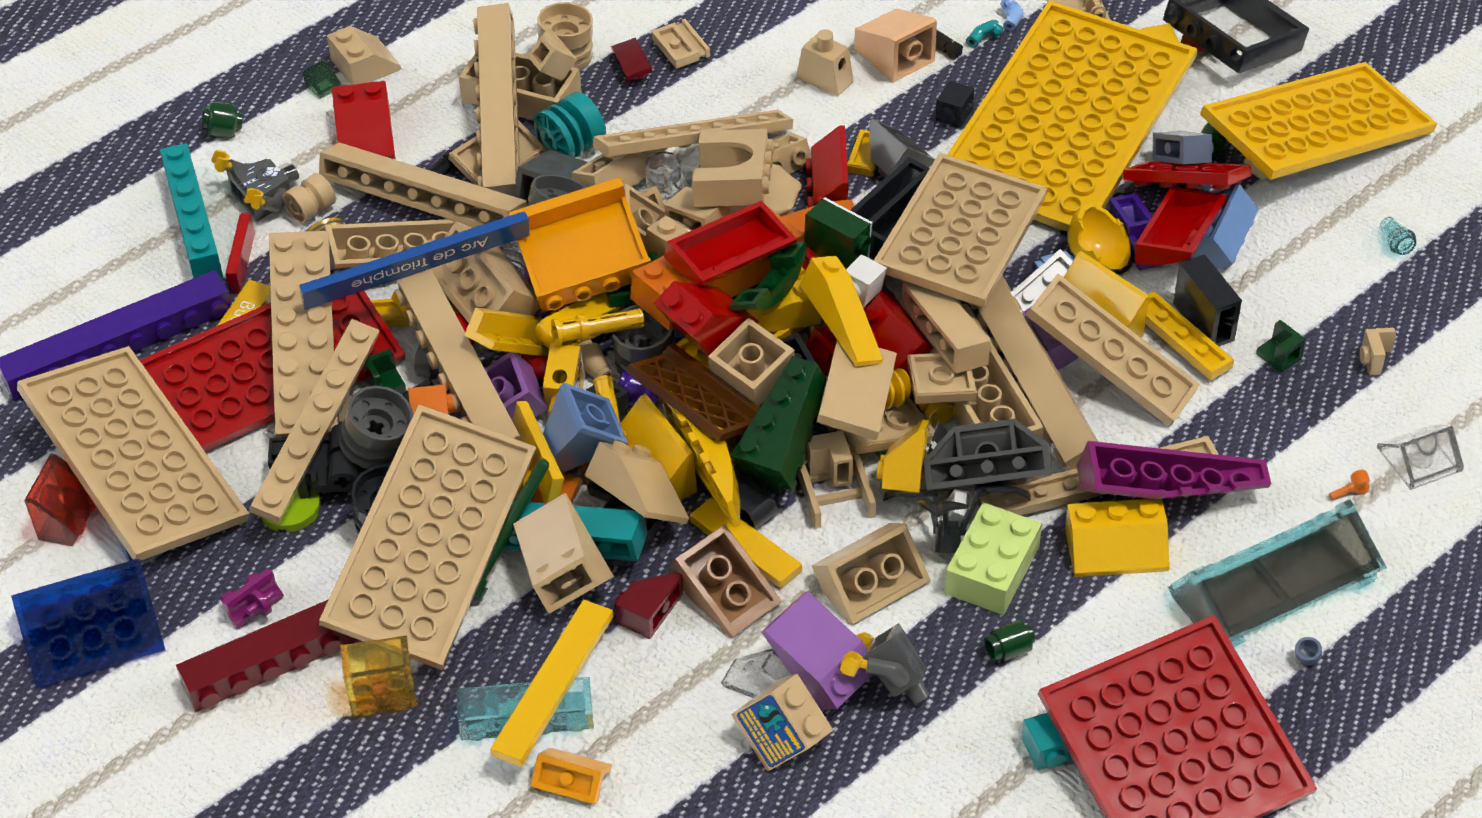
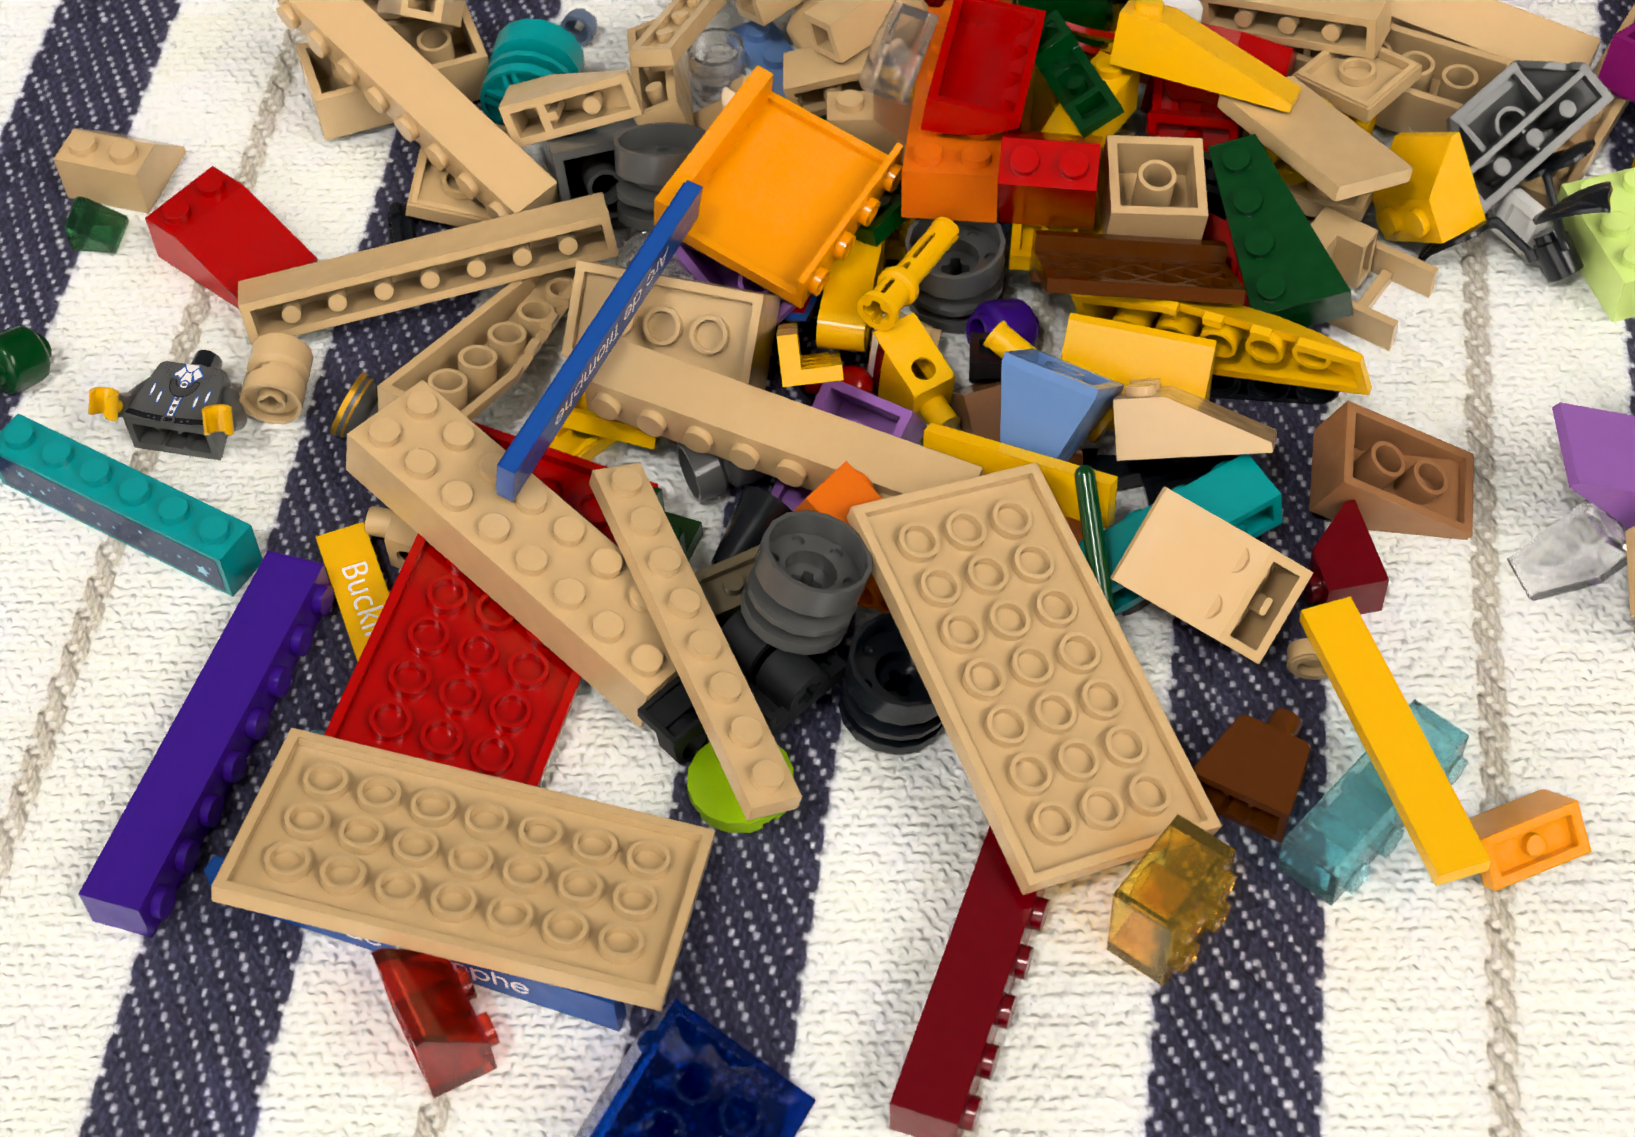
camera: 40 degrees left, 5 degrees up
magenta hips [220,568,284,629] -> none
red tile [225,213,255,294] -> none
yellow tile [689,497,802,589] -> none
tan slope [811,523,931,624] -> none
none -> tan slope [498,70,644,147]
none -> sand blue hinge [560,8,598,46]
none -> clear slope [858,0,939,105]
none -> reddish brown torso [1193,708,1311,844]

